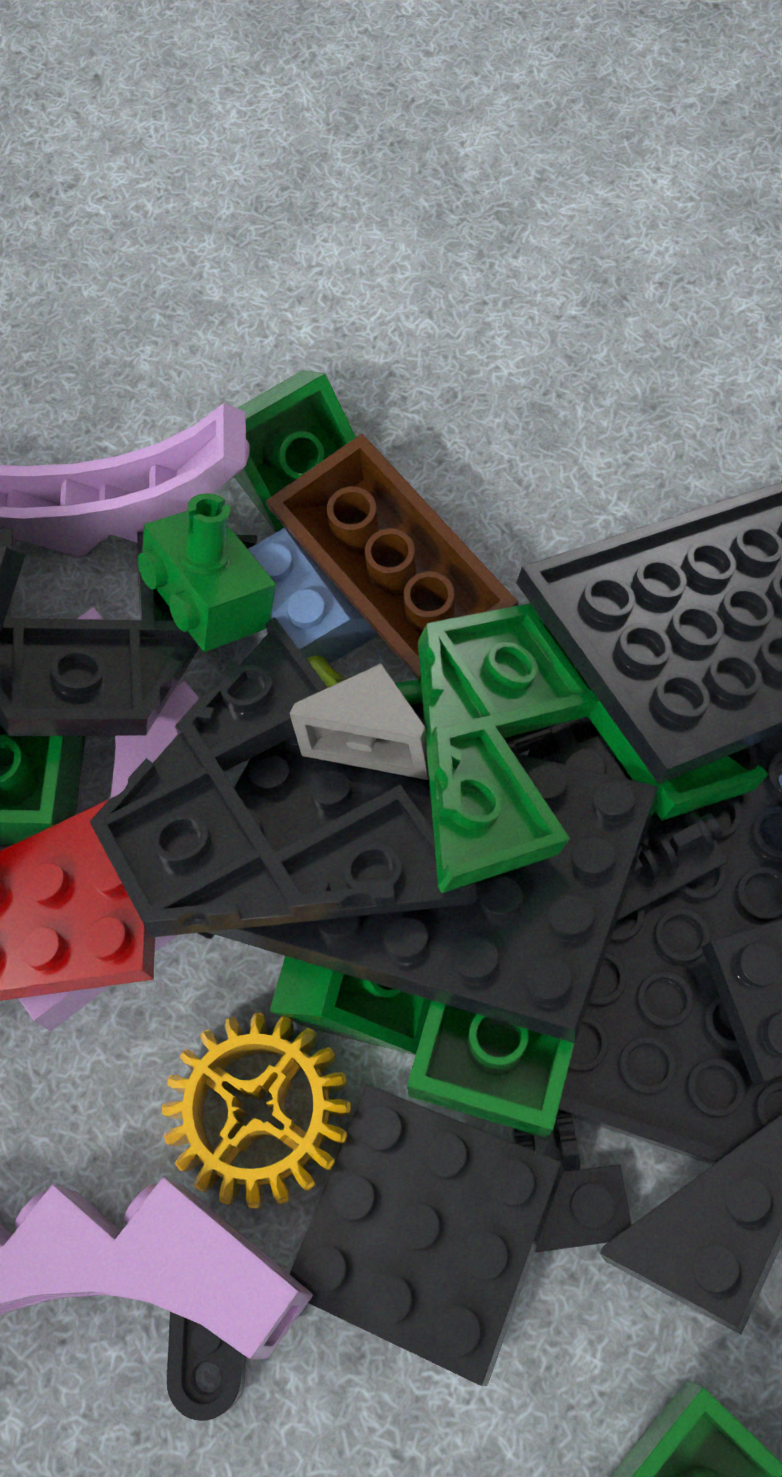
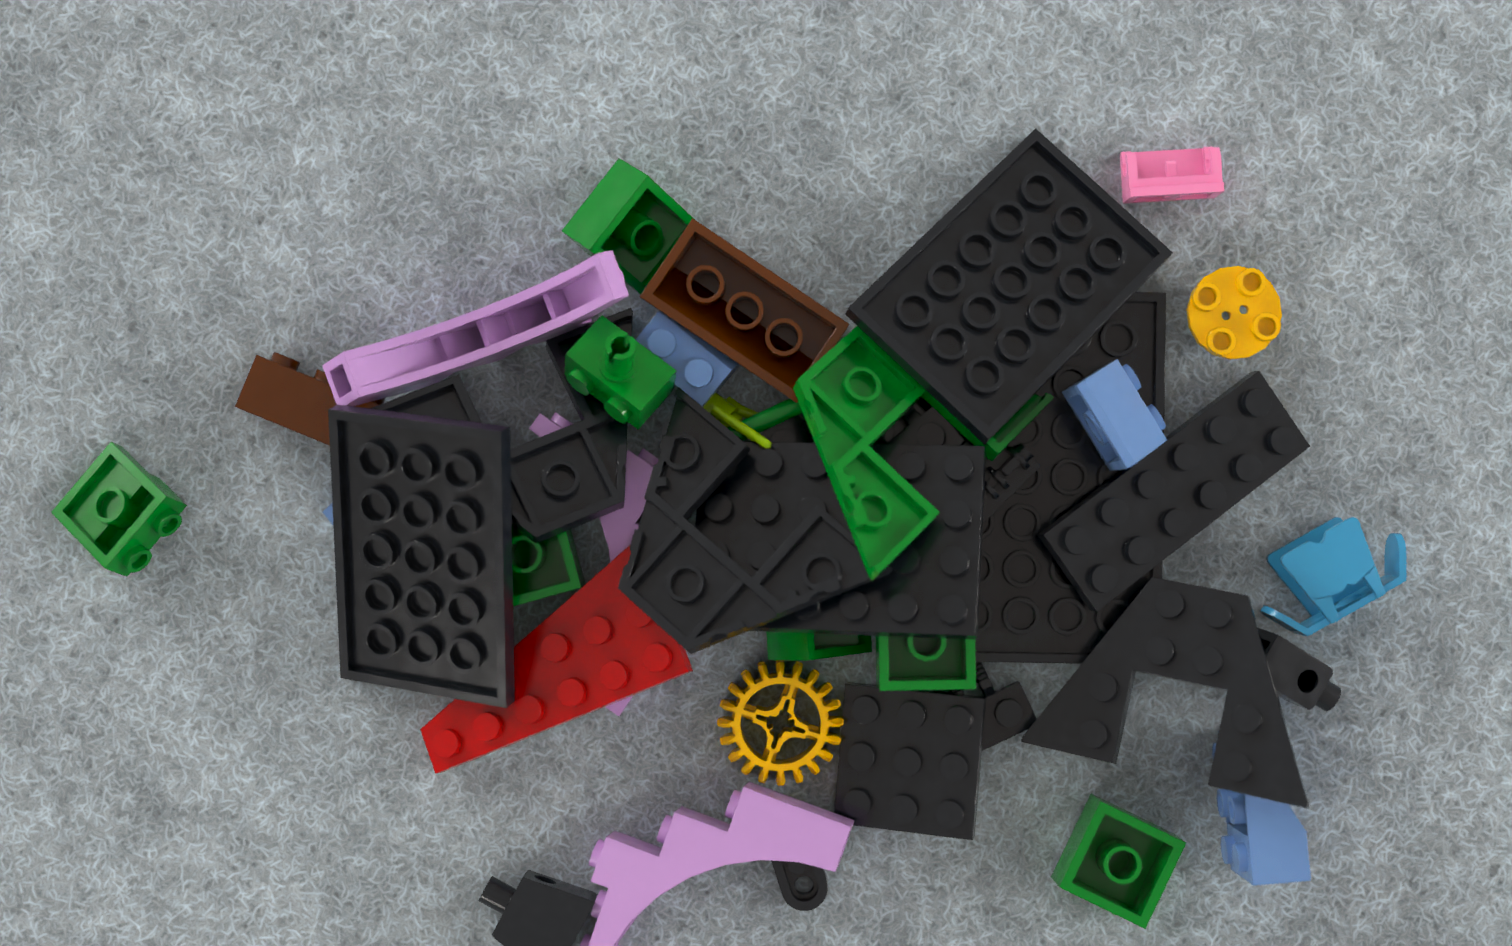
camera: 20 degrees left, 20 degrees up
light grey slope [290,664,429,780] -> none

